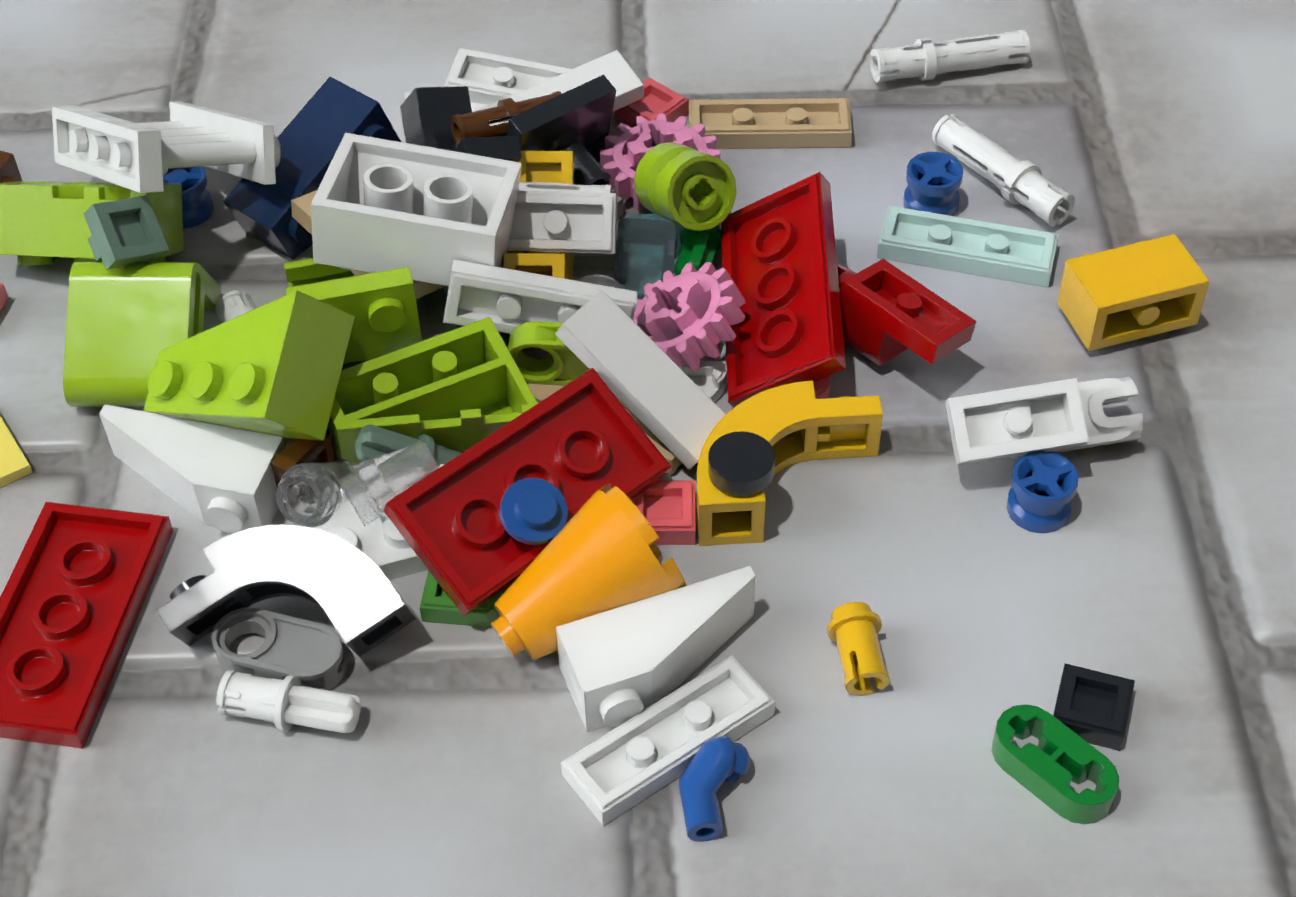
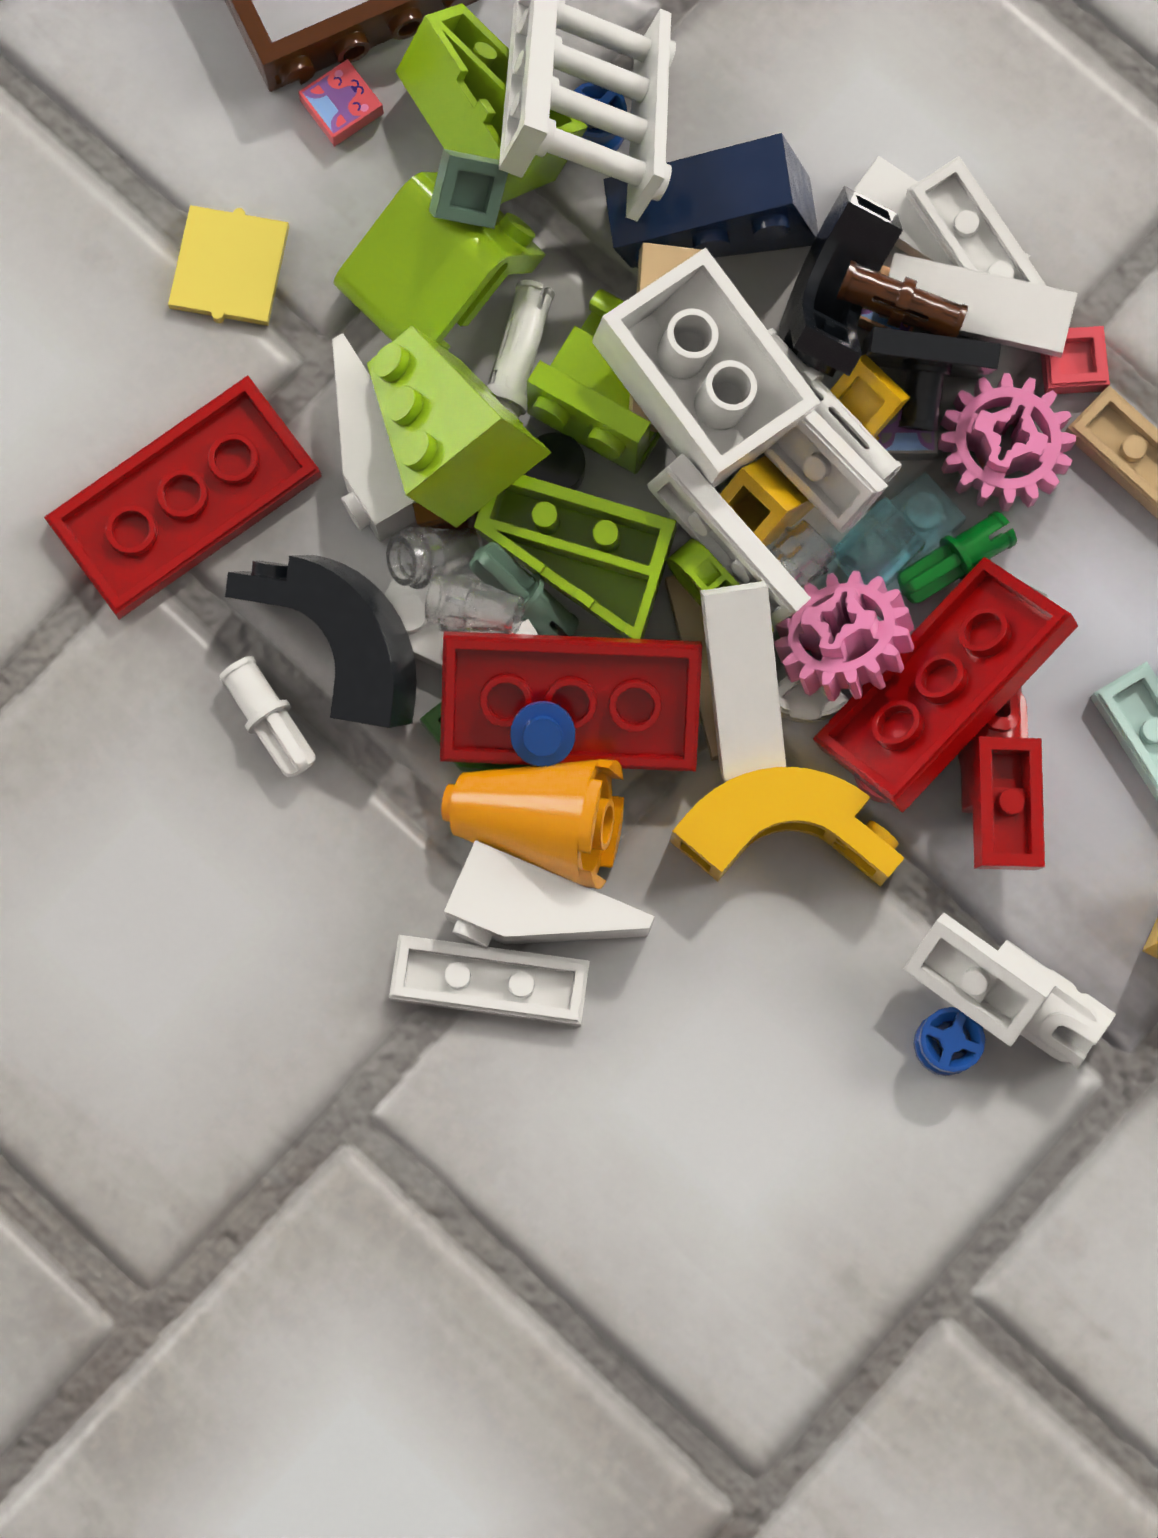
camera: 40 degrees right, 30 degrees up
light grey piece [211,607,347,691] -> none
coral tile [631,480,695,545] -> none
lime wheel [634,142,737,231] -> none
blue arm [679,736,750,842] -> none
black tile [708,431,775,497] -> none
yellow pin [827,602,890,696] -> none
green beam [991,704,1119,824] -> none
black tile [1053,663,1135,751] -> none

